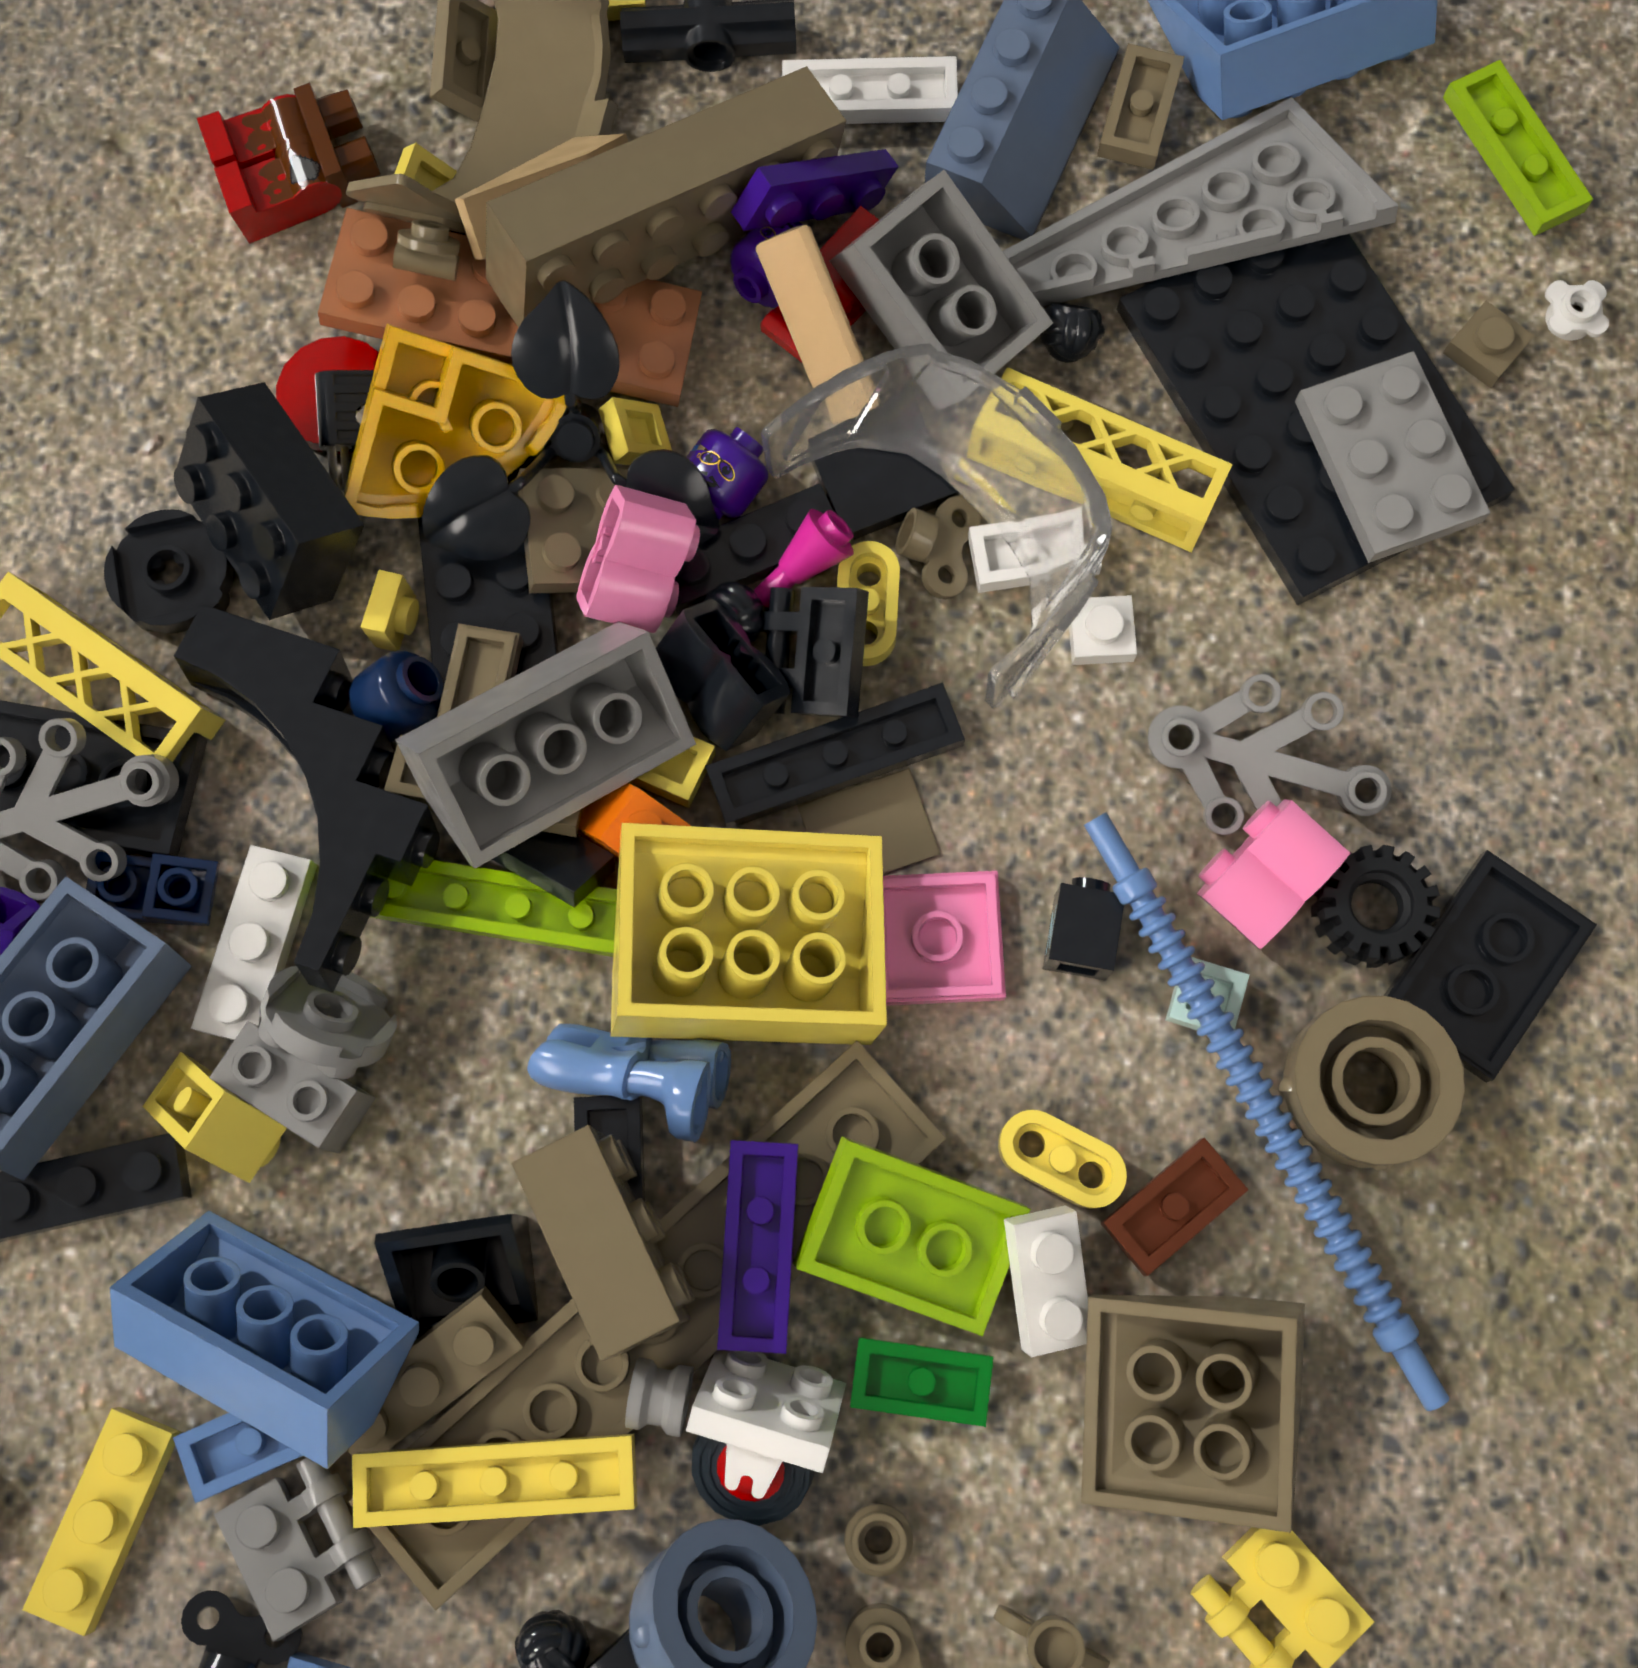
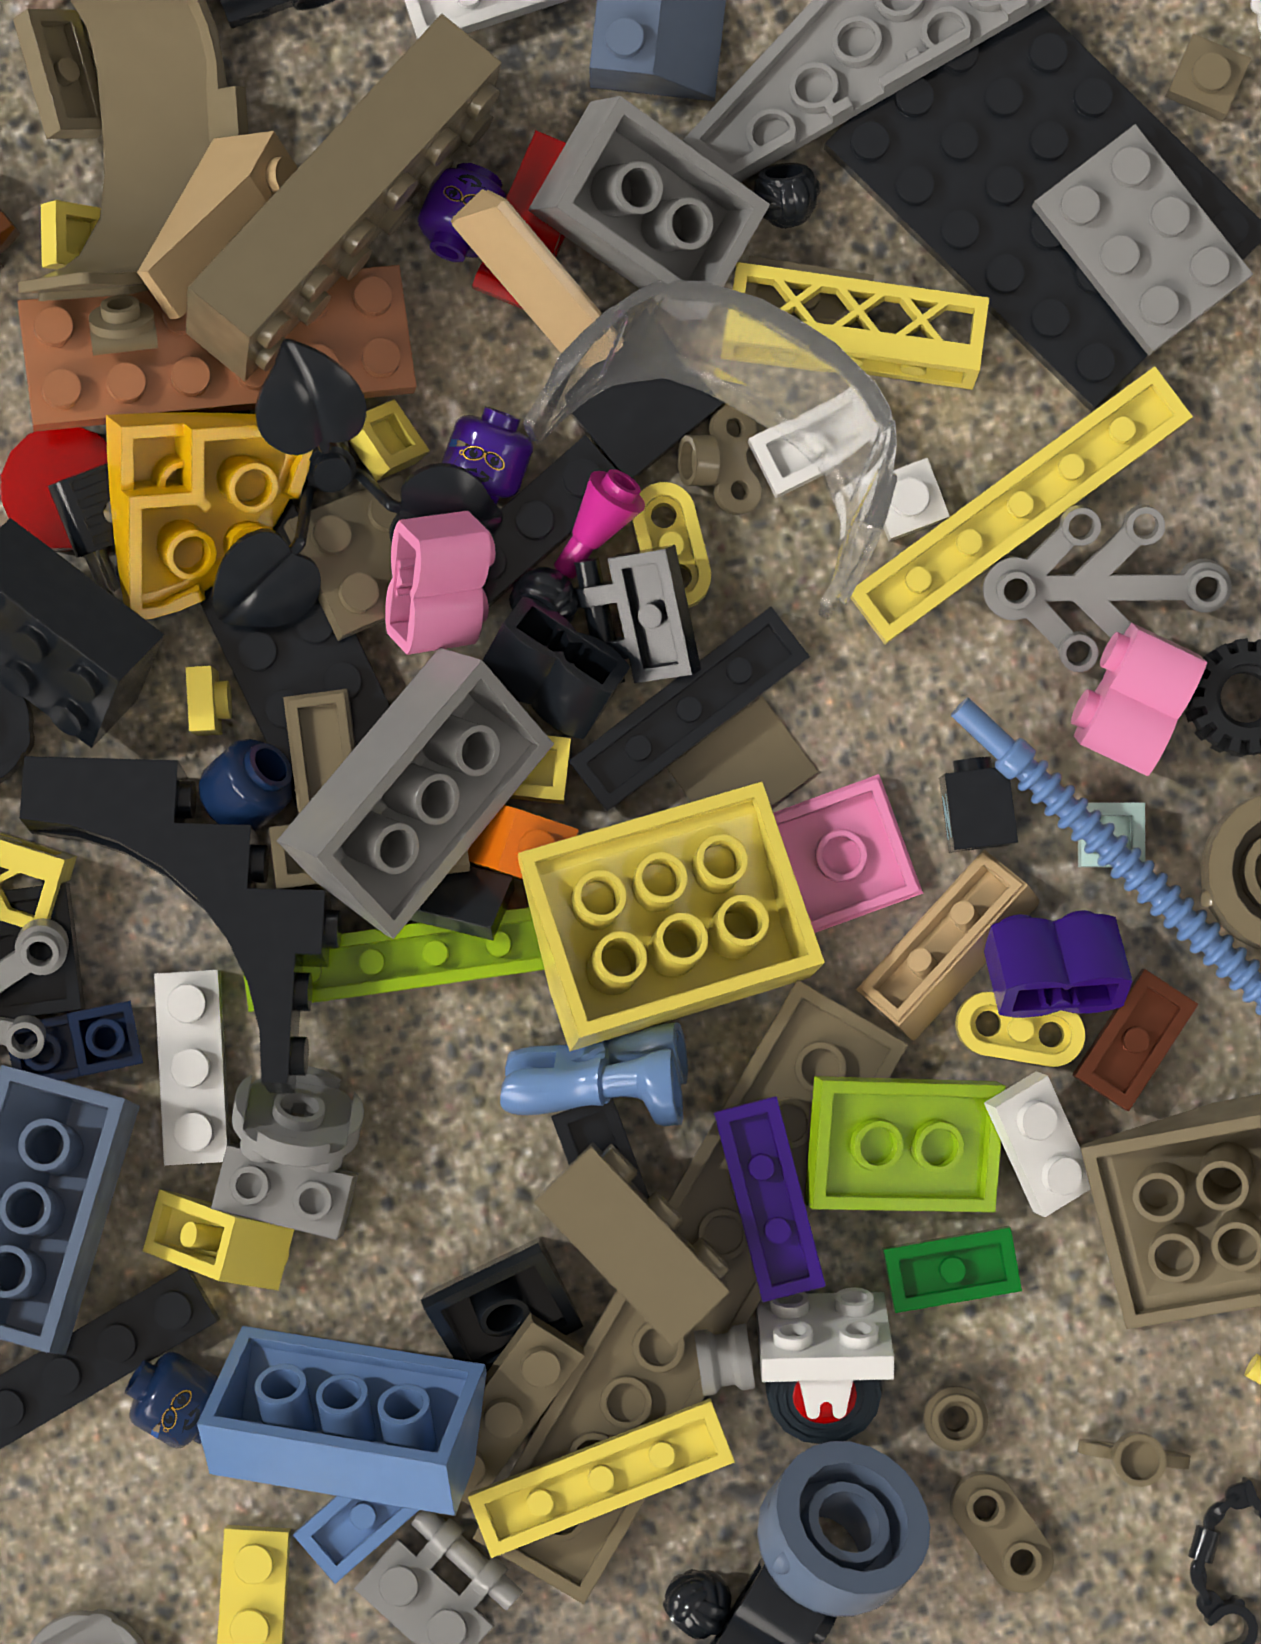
camera: 20 degrees left, 10 degrees up
dark purple plate [731,149,899,231] -> none
none -> dark blue head [125,1352,218,1449]
none -> light yellow plate [847,366,1193,645]
none -> tan slope [856,849,1039,1040]
none -> dark purple brick [984,910,1133,1018]

